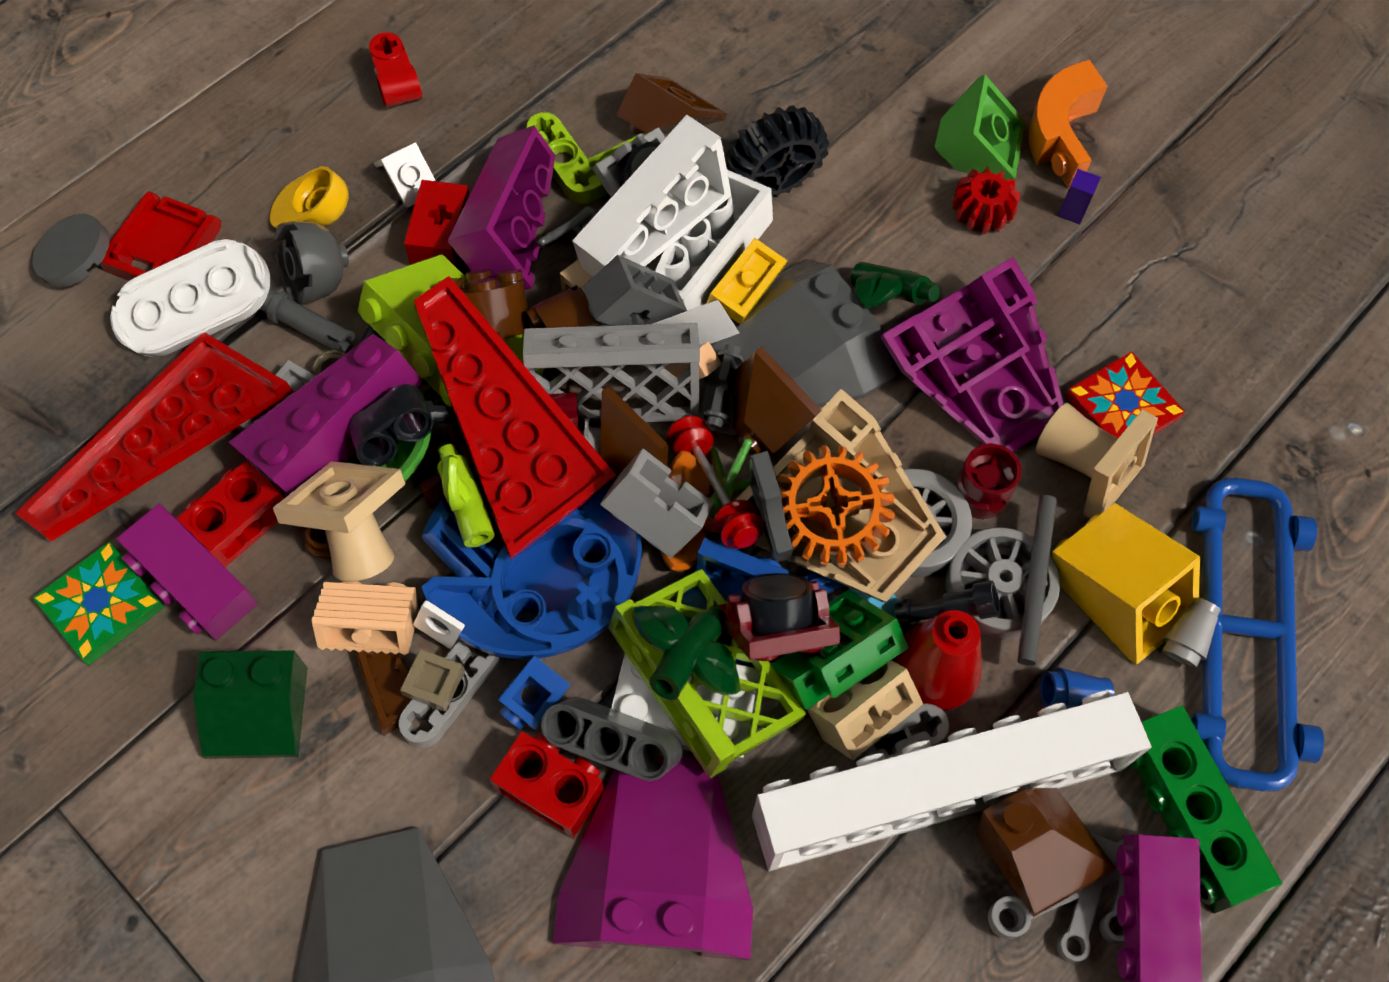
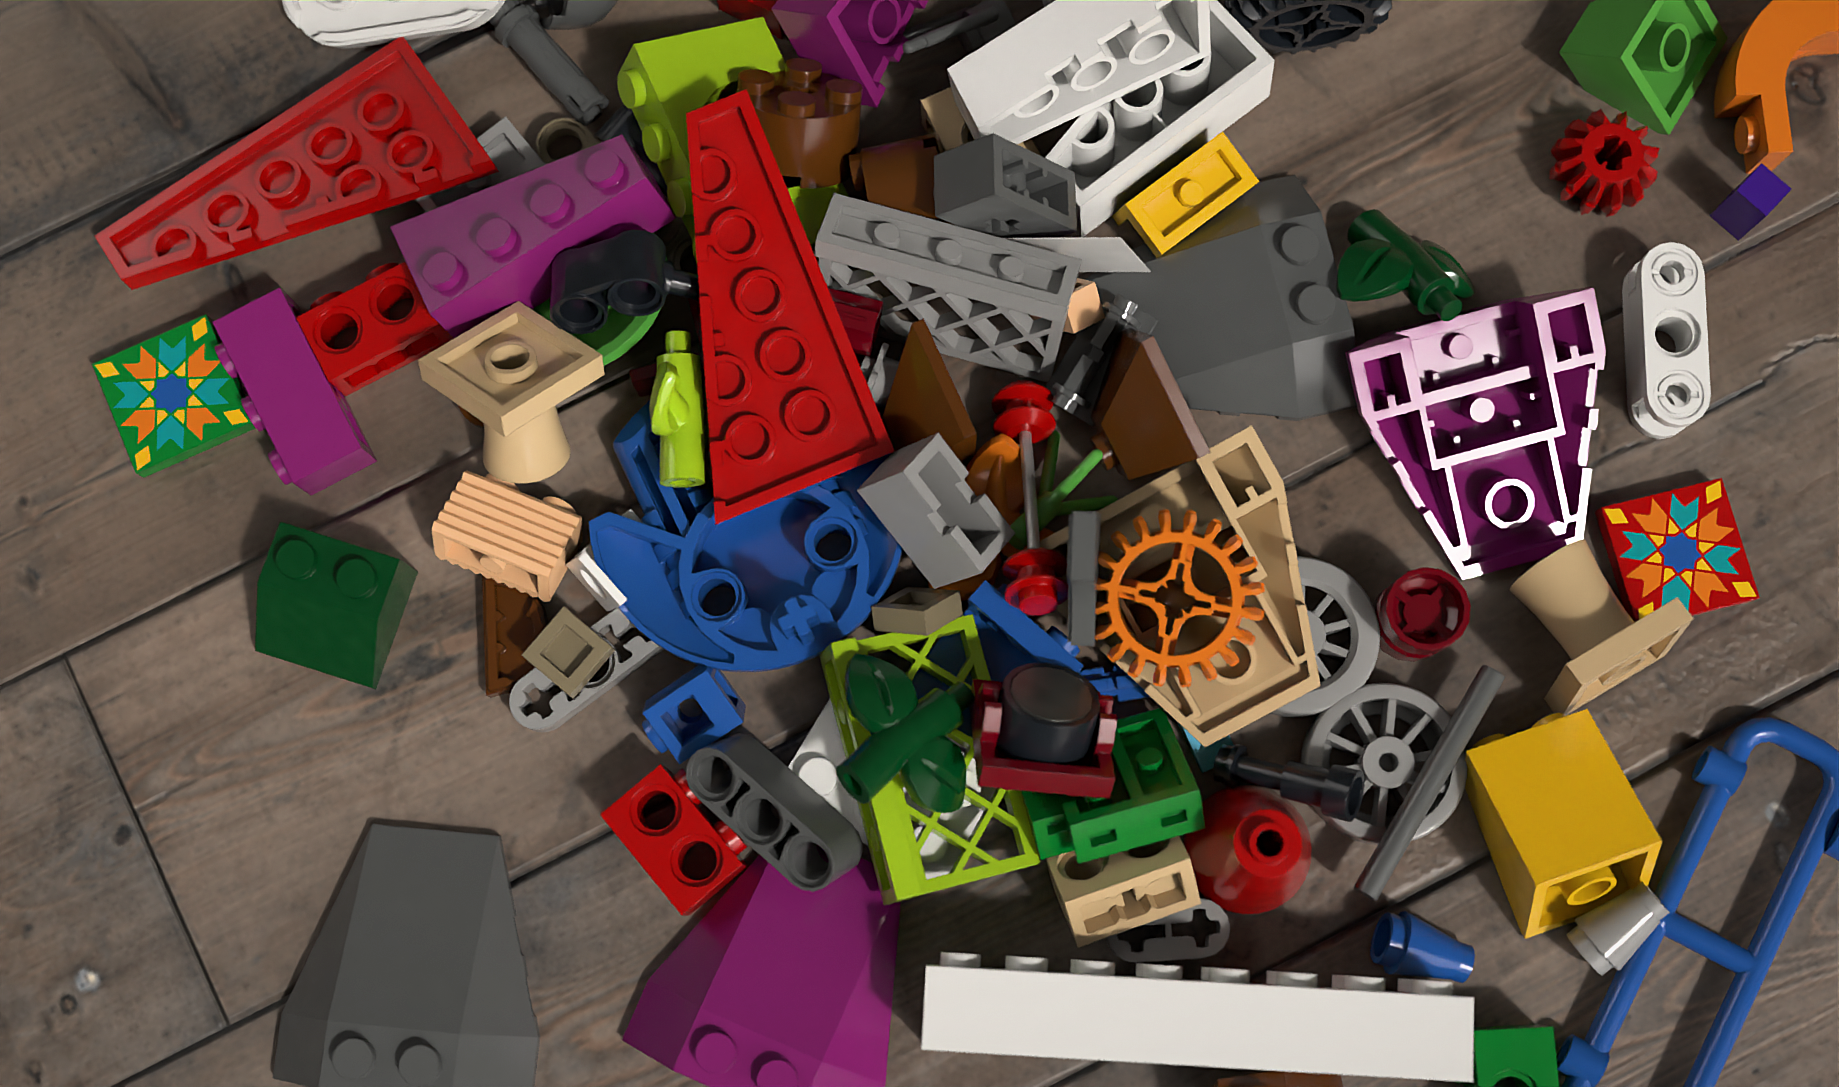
camera: 25 degrees right, 15 degrees up
none -> dark tan tile [871,587,963,636]
none -> white piece [1622,242,1711,439]

